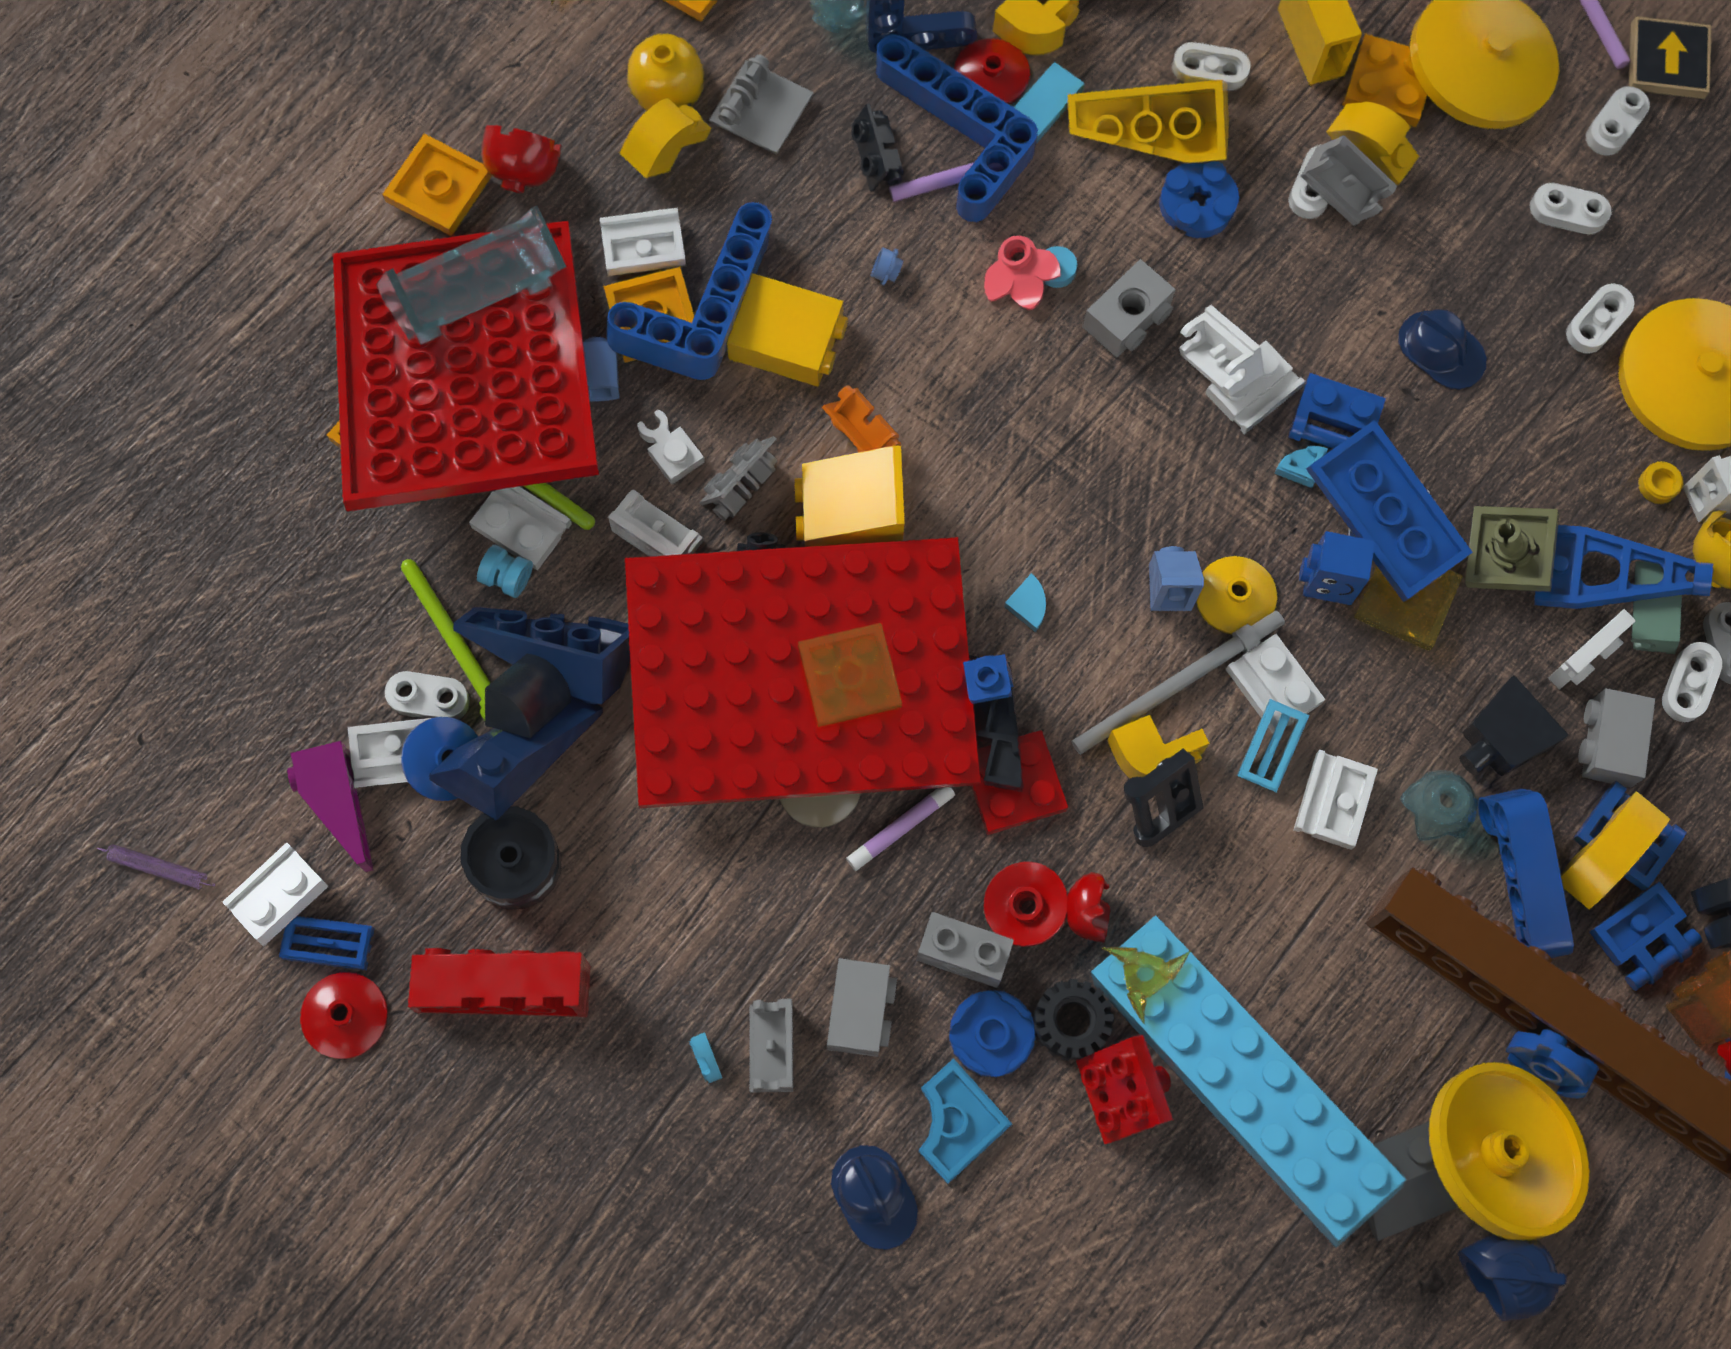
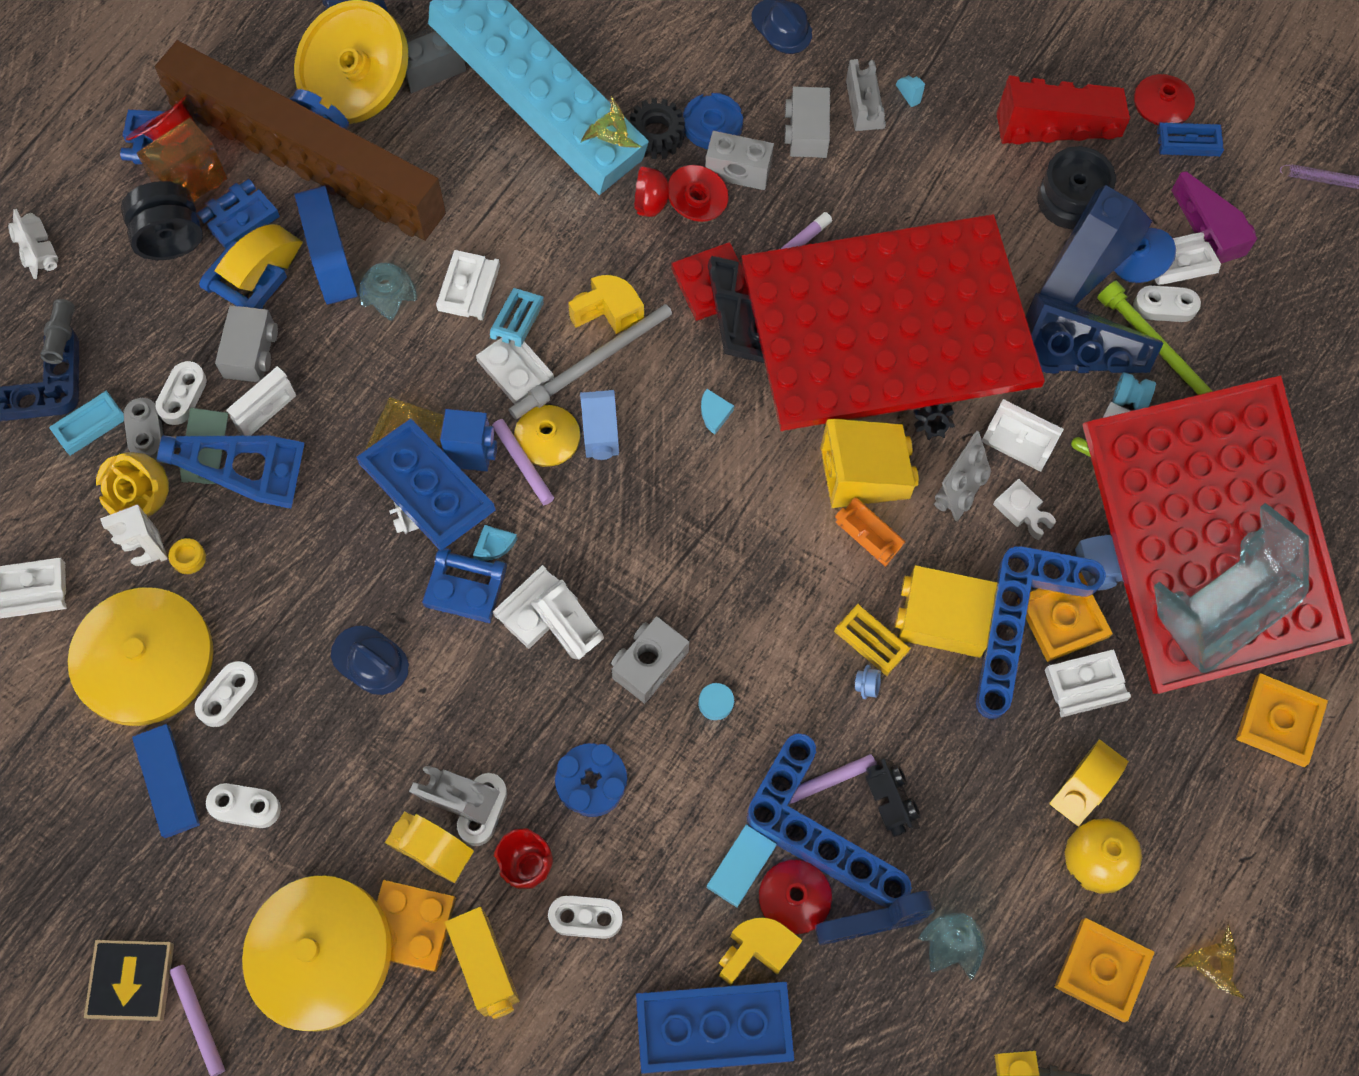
camera: 175 degrees right, 5 degrees down
white plate [223,843,329,946] -> none
red cylinder [481,125,562,194] -> none
black brick [485,653,571,738] -> none
light grey hinge [709,54,814,154] -> none
clear yellow plate [798,623,902,727] -> none
dark azure tile [918,1058,1012,1184] -> none
blue bracket [963,654,1014,704] -> none
coral plate [984,236,1061,310] -> none
yellow wedge [1067,80,1229,163] -> none
red plate [1076,1034,1173,1145] -> none
black plate [1124,748,1204,847] -> none
black torso [1459,675,1569,776] -> none
olive plate [1465,506,1559,592] -> none
white plate [1586,87,1649,156] -> none
none -> blue tile [132,724,200,839]
none -> lavender bar [492,419,554,505]
none -> red hair [494,828,553,890]
none -> yellow tile [834,604,911,676]

